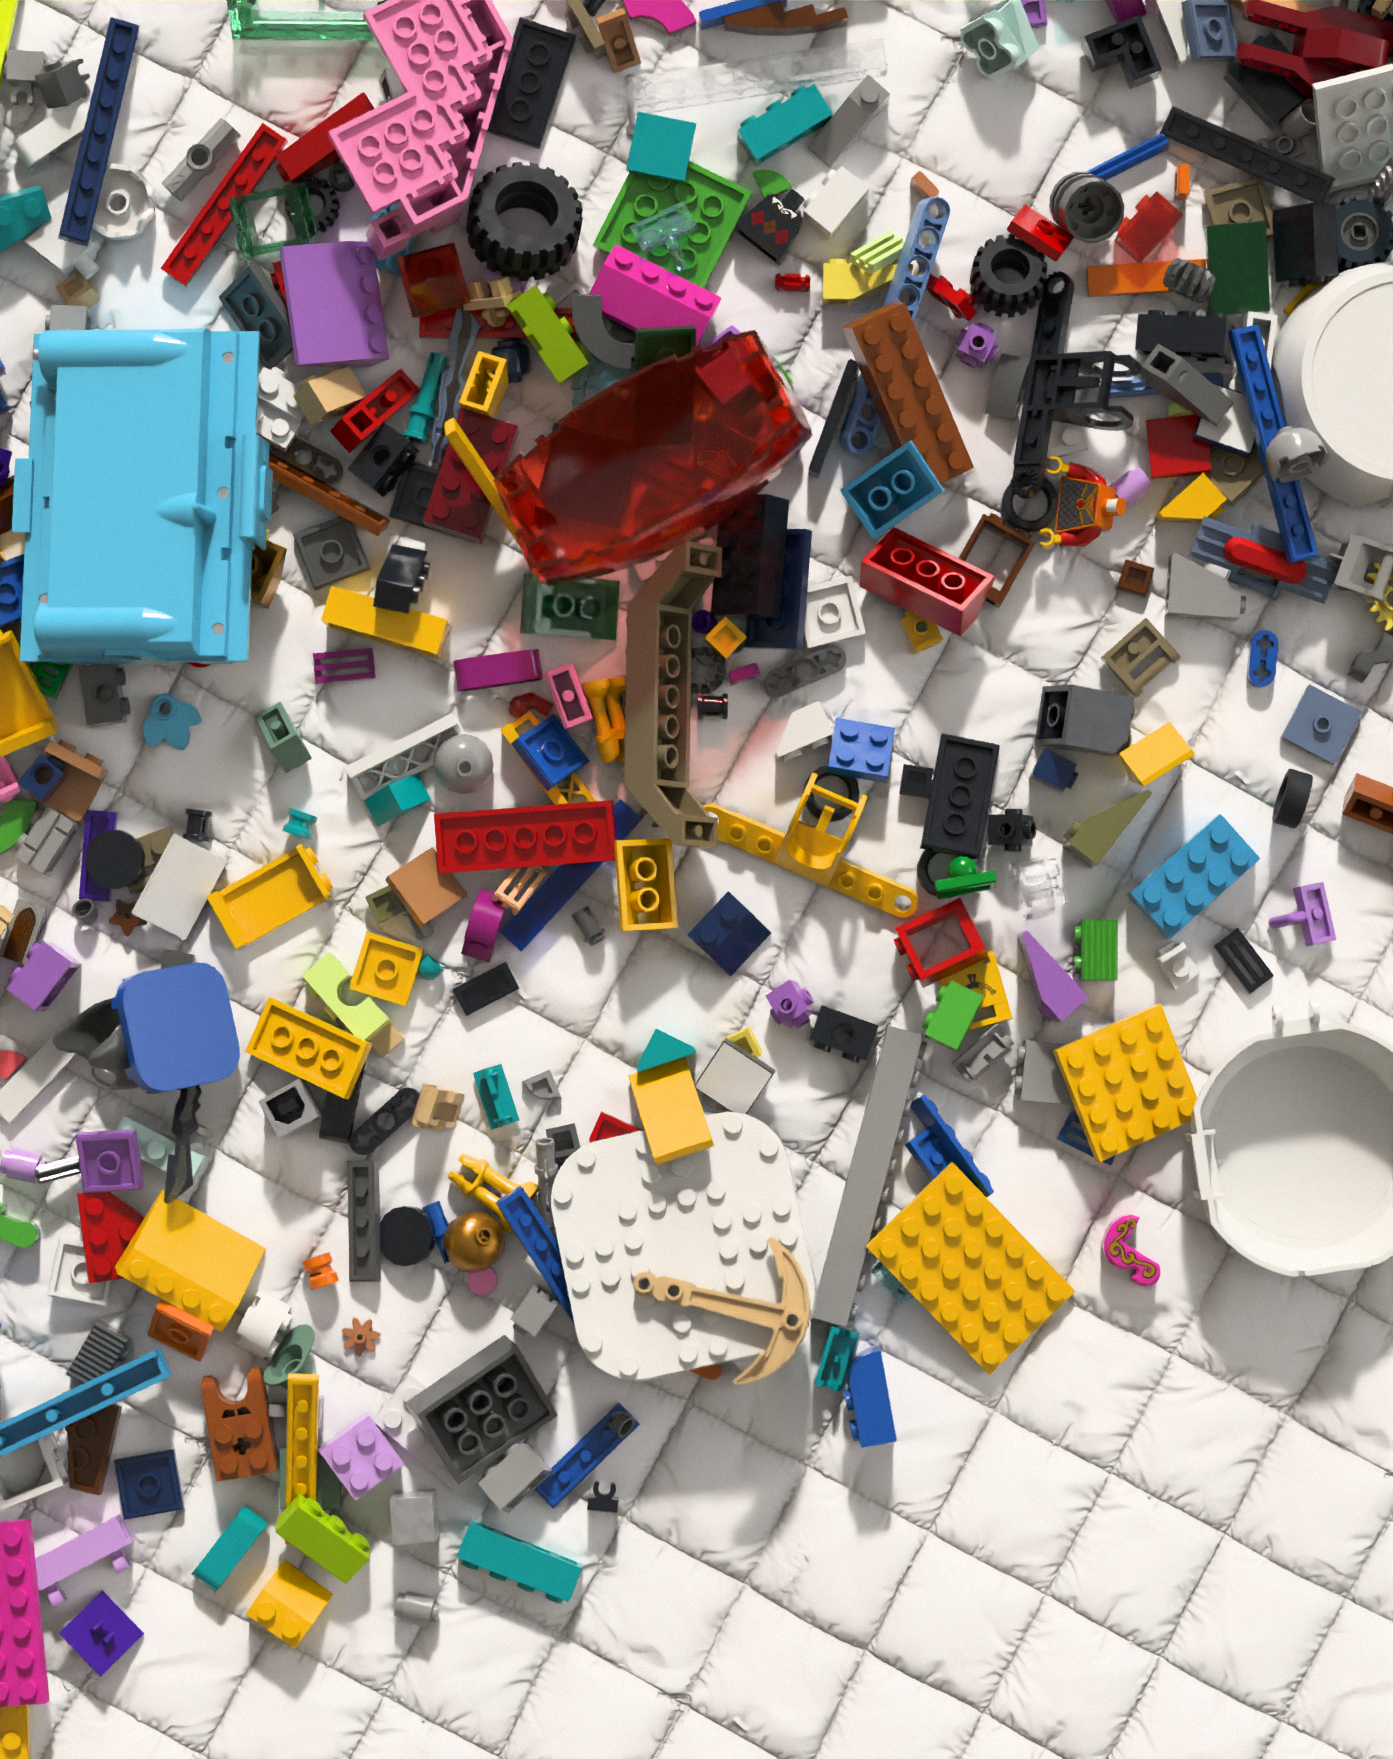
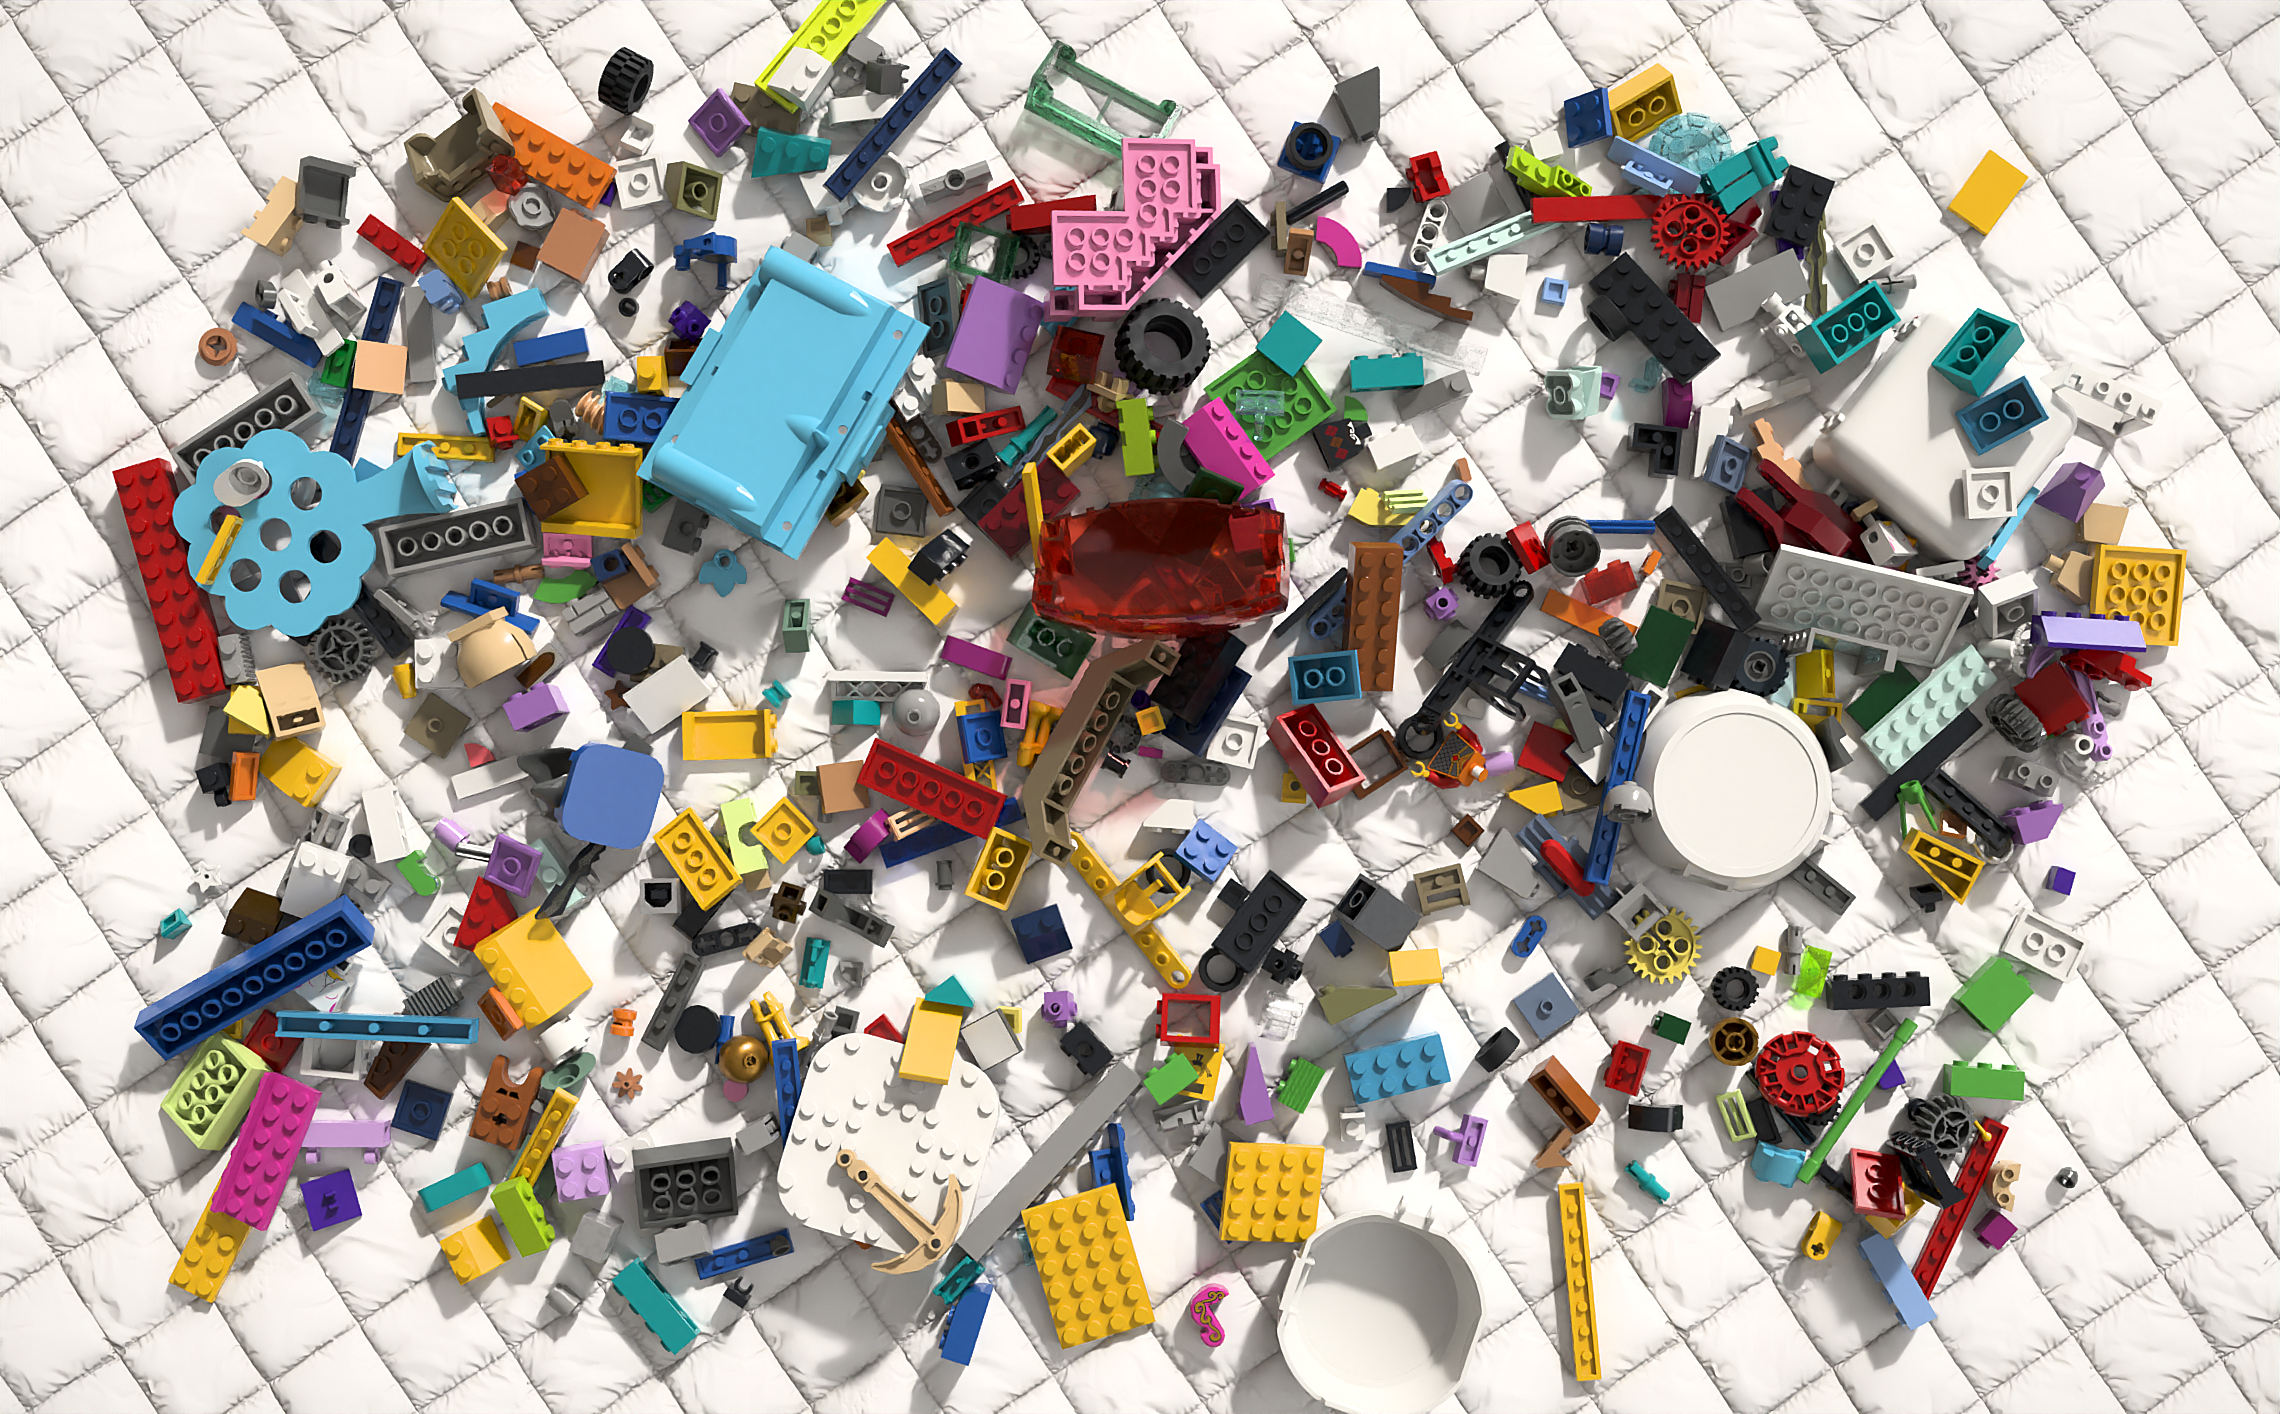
camera: 25 degrees right, 0 degrees up
dark grey hinge [72,898,98,925] -> none
green tile [934,856,997,899] -> none
none -> dark brown brick [770,881,807,924]
none -> dark grey arch [808,888,895,948]

